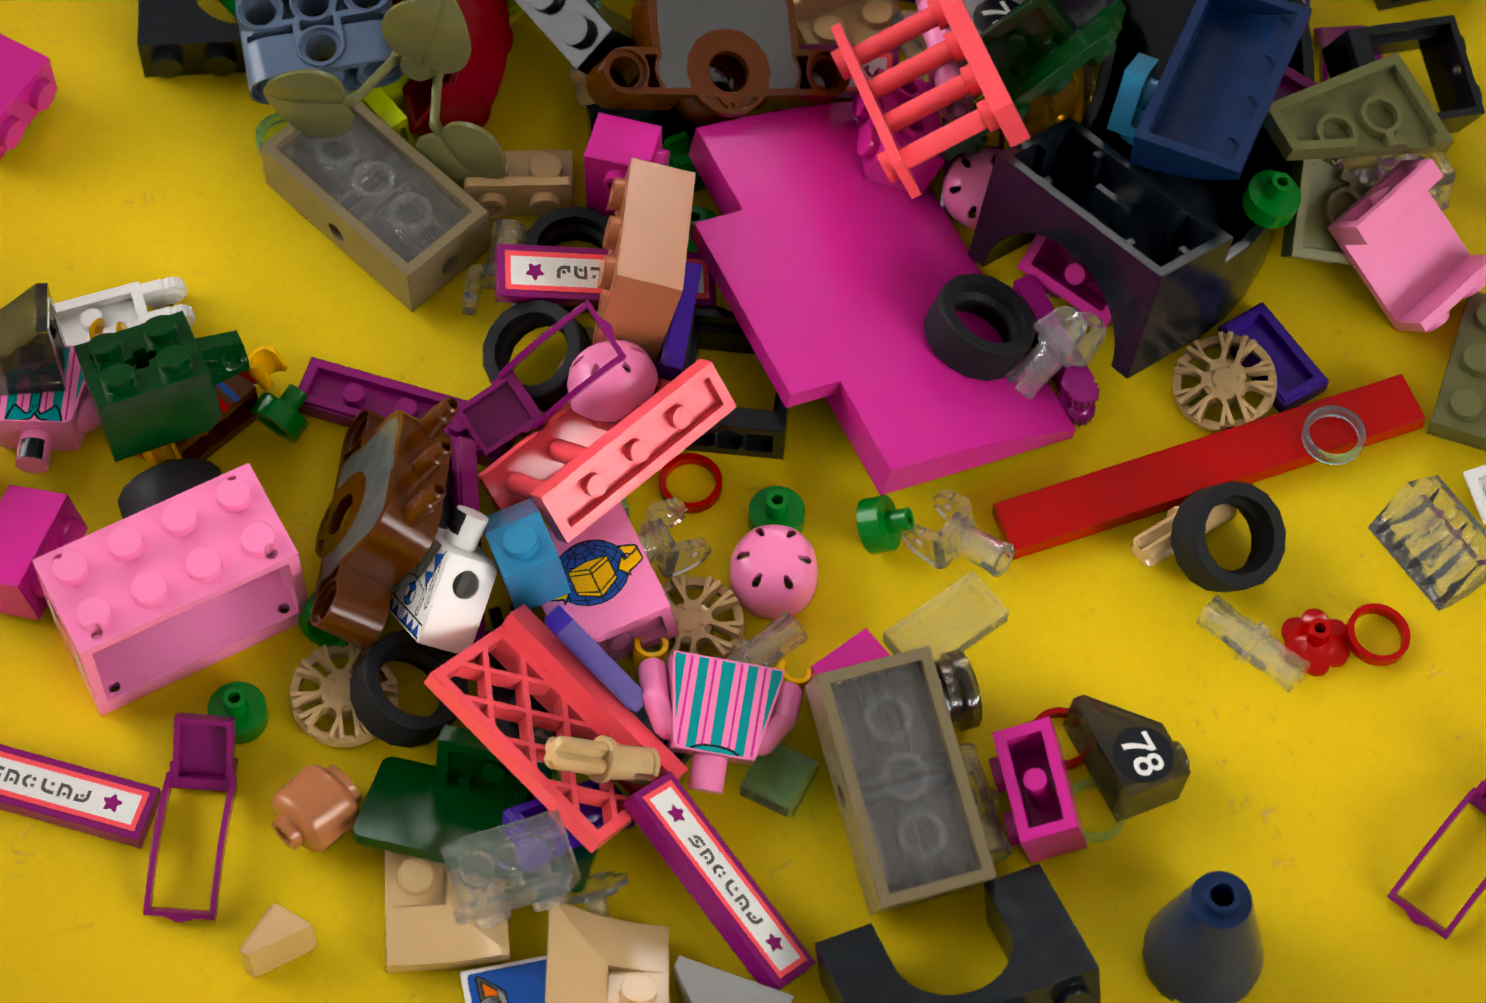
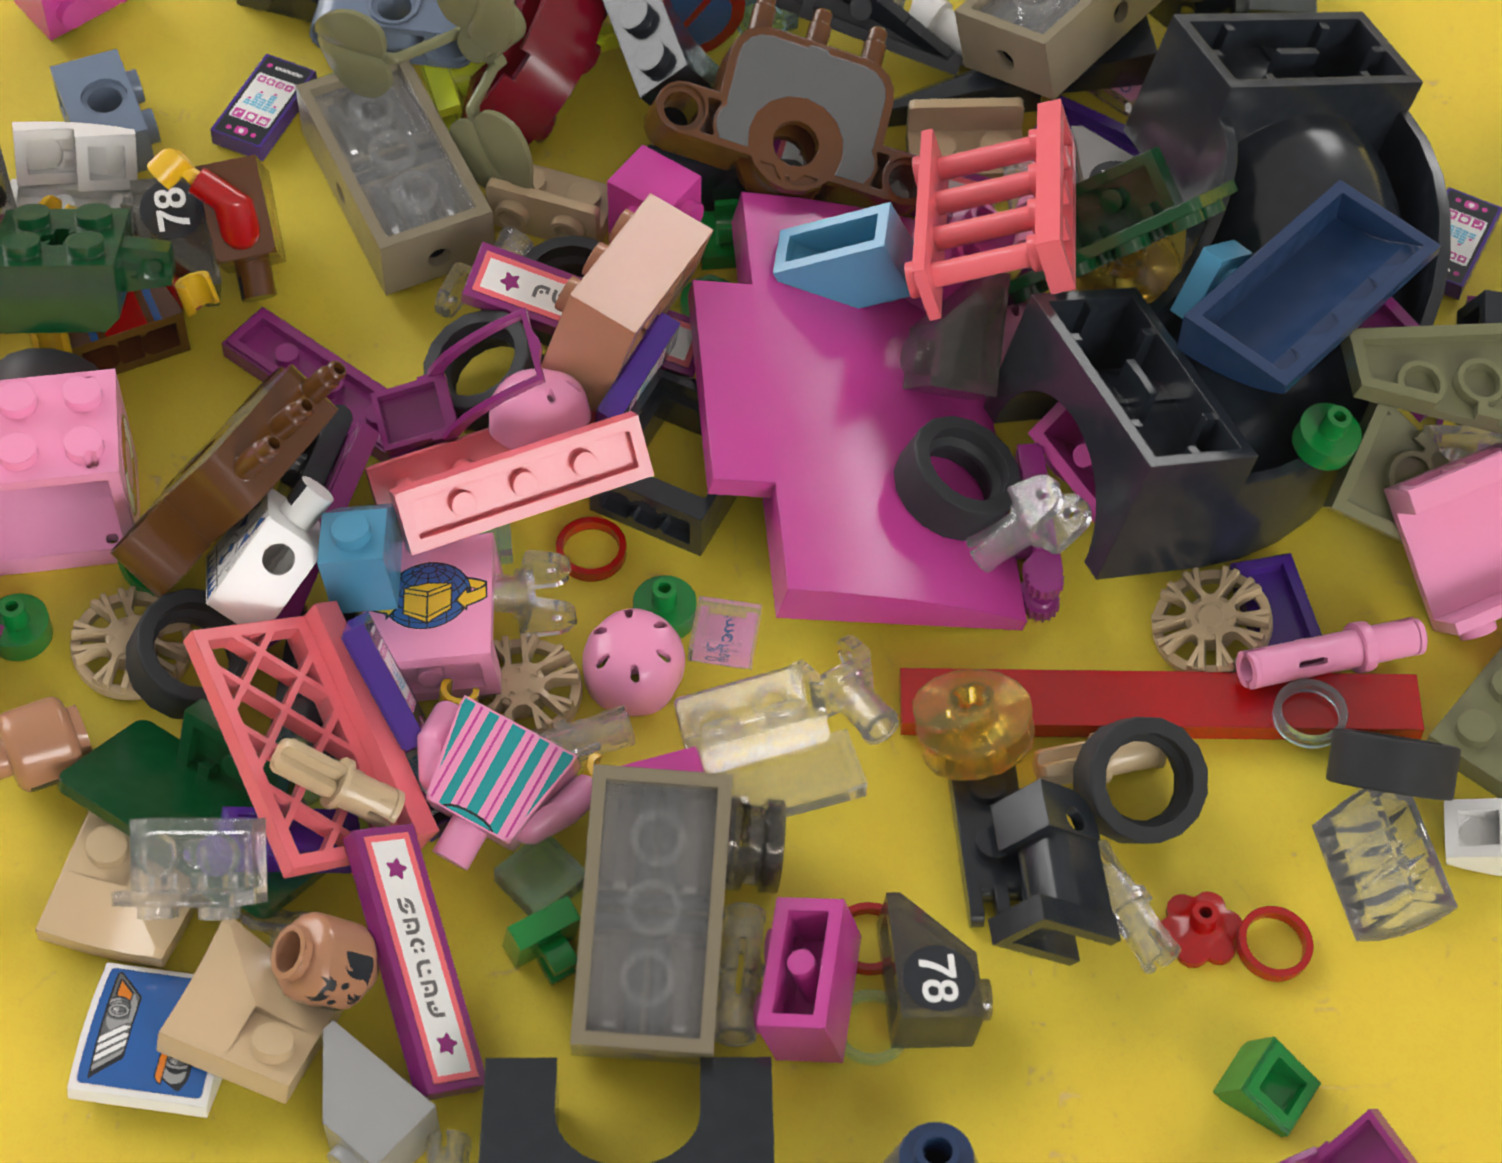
camera: 20 degrees right, 5 degrees down
green tile [250,384,309,443] -> none
green tile [856,495,915,554] -> none
none -> white slope [12,122,139,192]
none -> sand blue brick [50,49,161,173]
none -> slope [119,178,222,307]
none -> torso [147,148,286,302]
none -> tile [210,53,317,161]
none -> nougat head [271,912,379,1011]
none -> green tile [503,895,581,986]
none -> clear bracket [674,666,831,773]
none -> clear tile [688,596,762,670]
none -> dark azure slope [773,202,914,309]
none -> clear smoke slope [900,273,1011,400]
none -> clear yellow piece [912,669,1035,780]
none -> black hinge [947,757,1026,928]
none -> black piece [988,779,1121,966]
none -> green slope [1213,1036,1321,1137]
none -> bright pink pin [1236,617,1428,690]
none -> black tyre [1326,728,1461,801]

